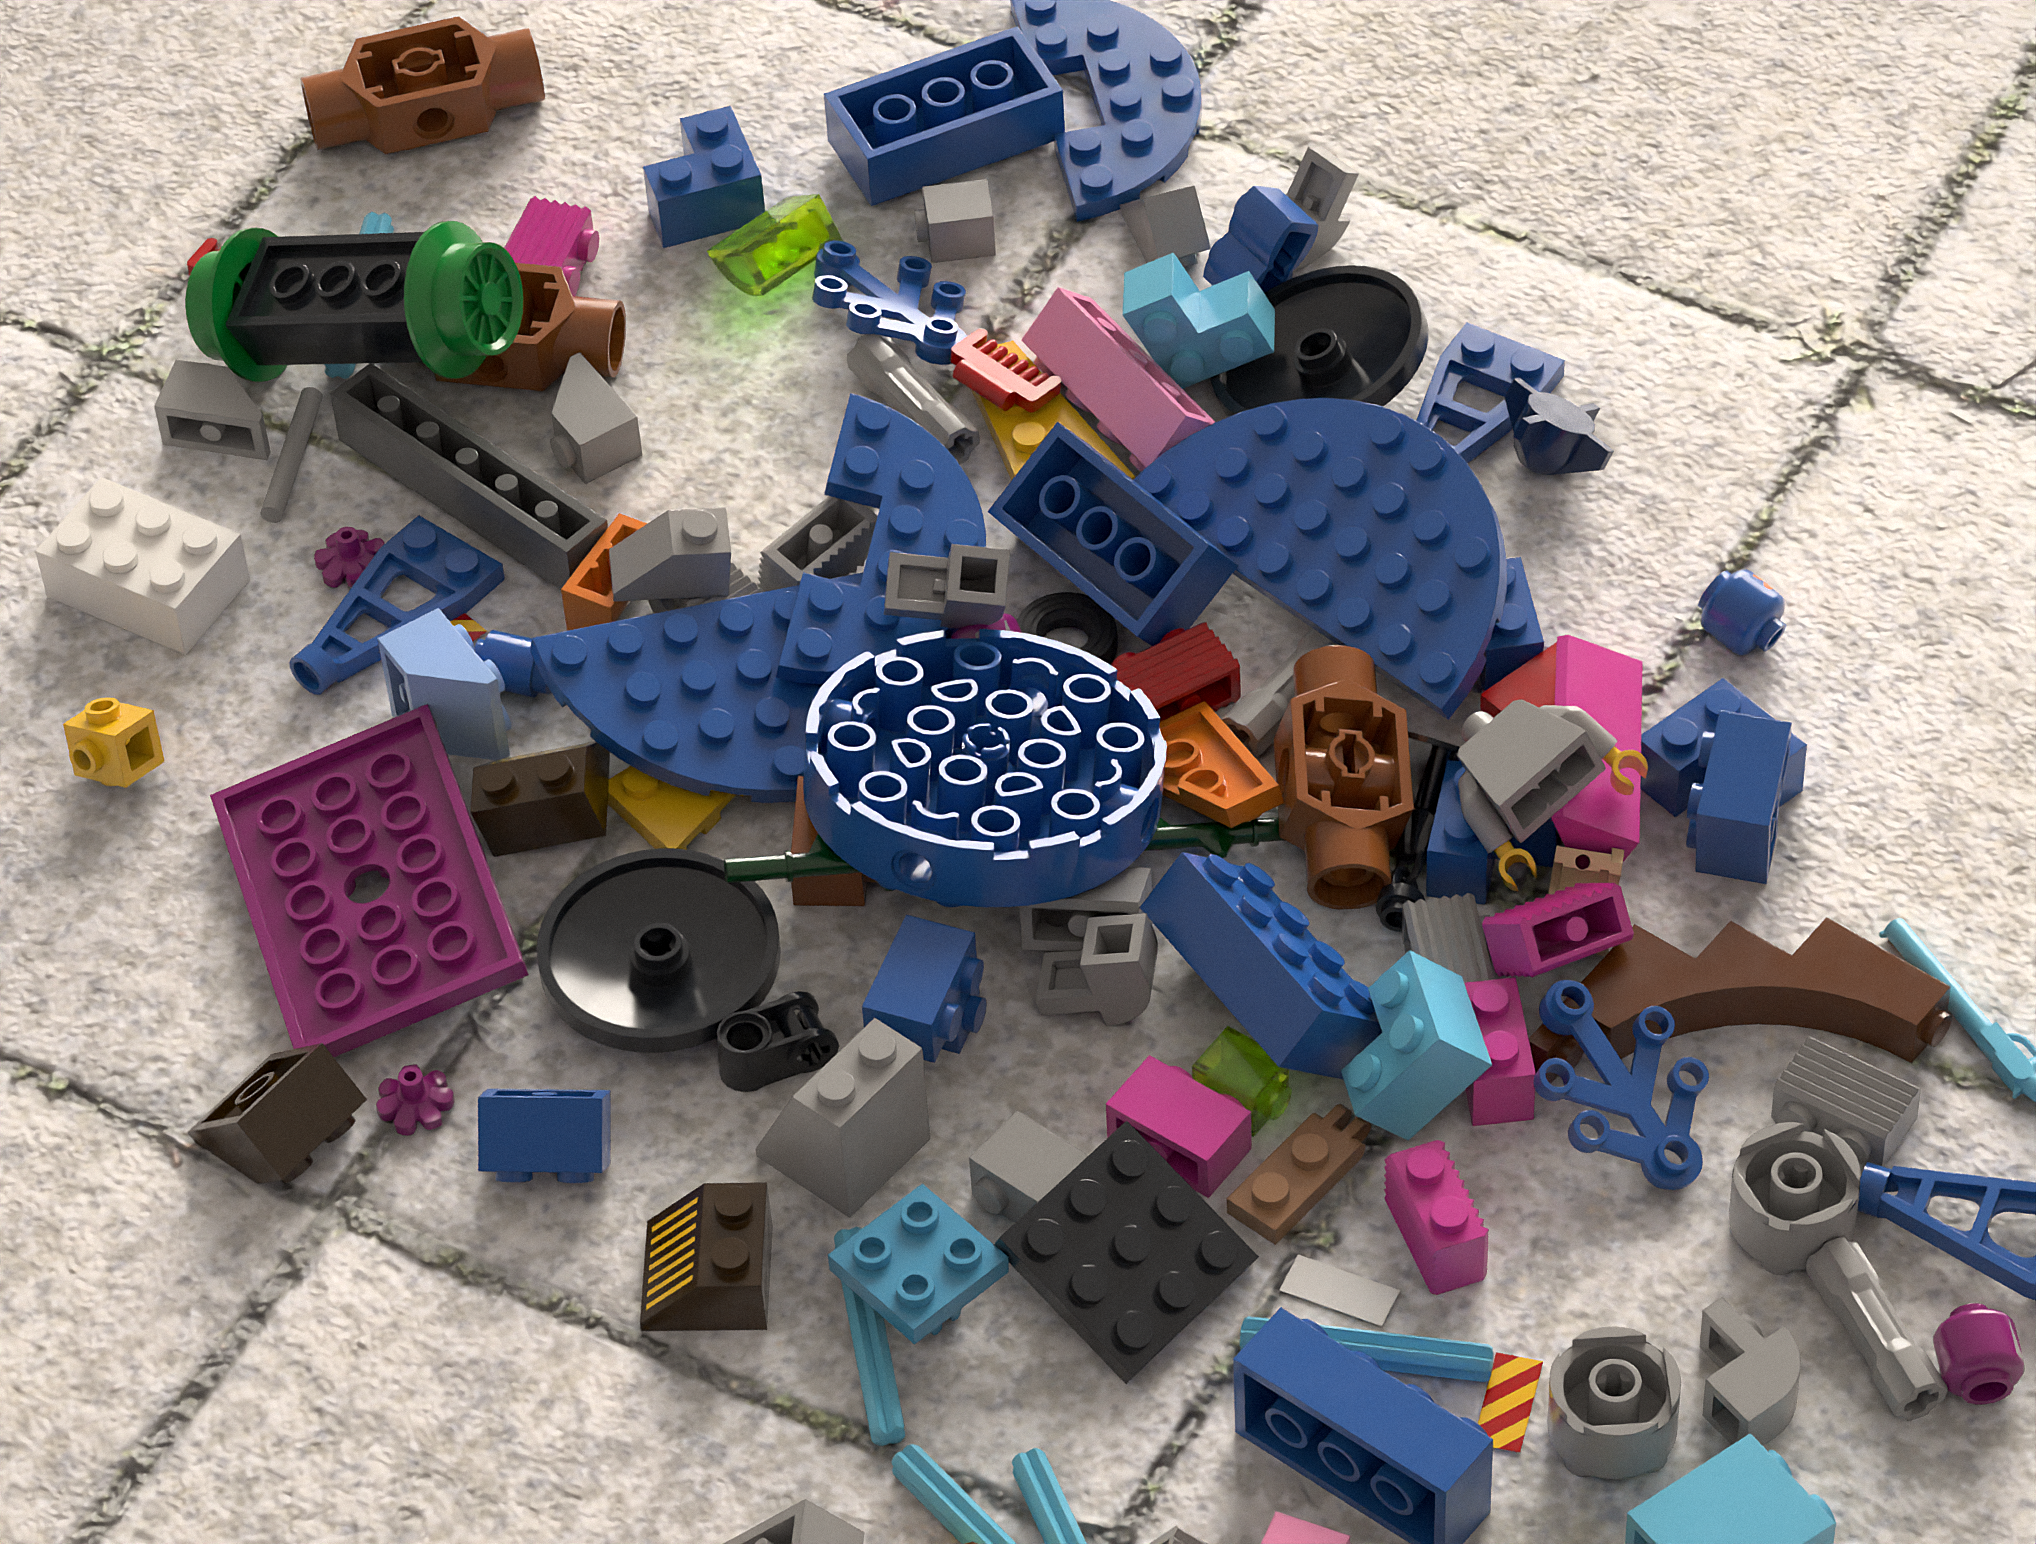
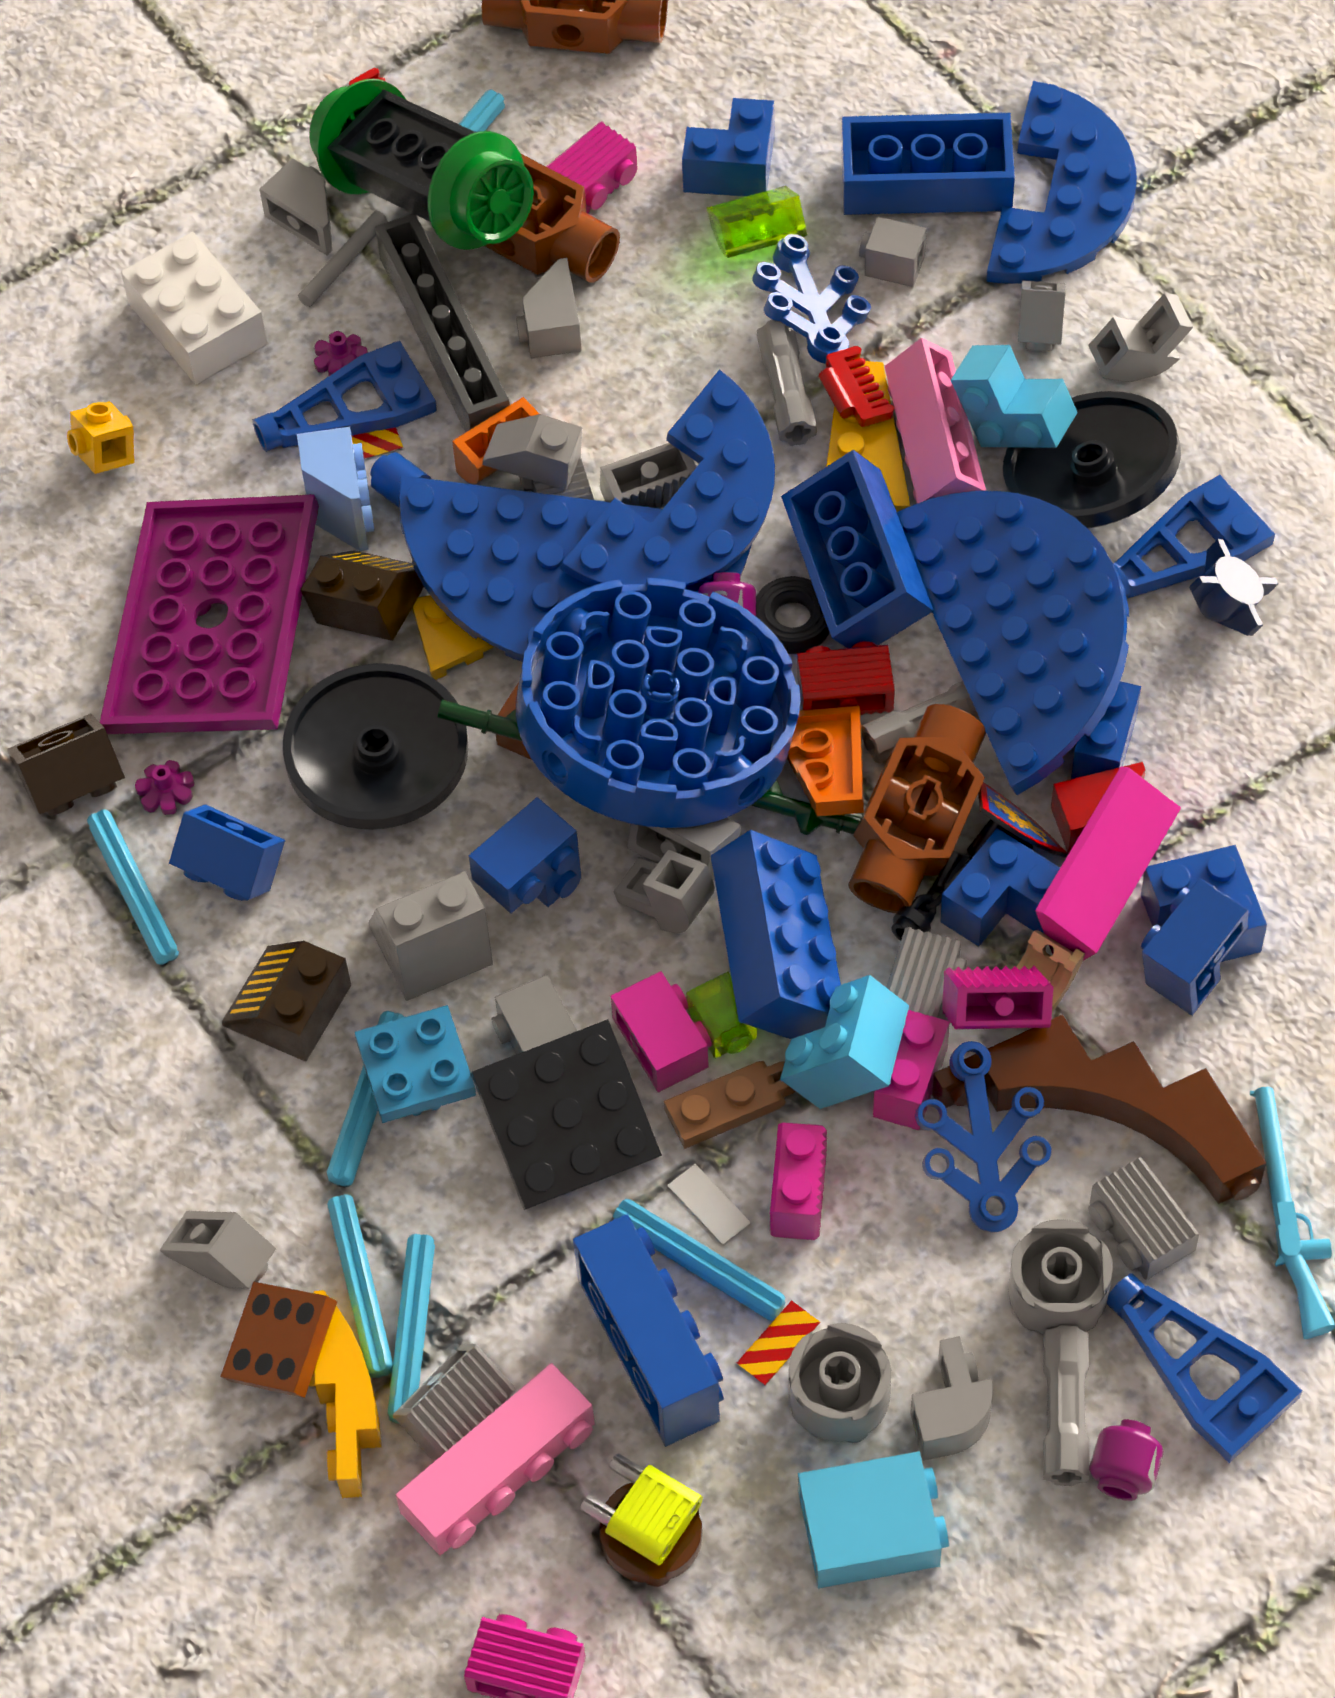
camera: 25 degrees right, 10 degrees up
black piece [717,991,839,1092] -> none
light grey brick [884,544,1010,628] -> none
blue brick [1203,185,1319,293] -> none
light grey torso [1457,699,1648,891] -> none
blue head [1698,569,1787,656] -> none
none -> medium azure axle [87,809,179,965]

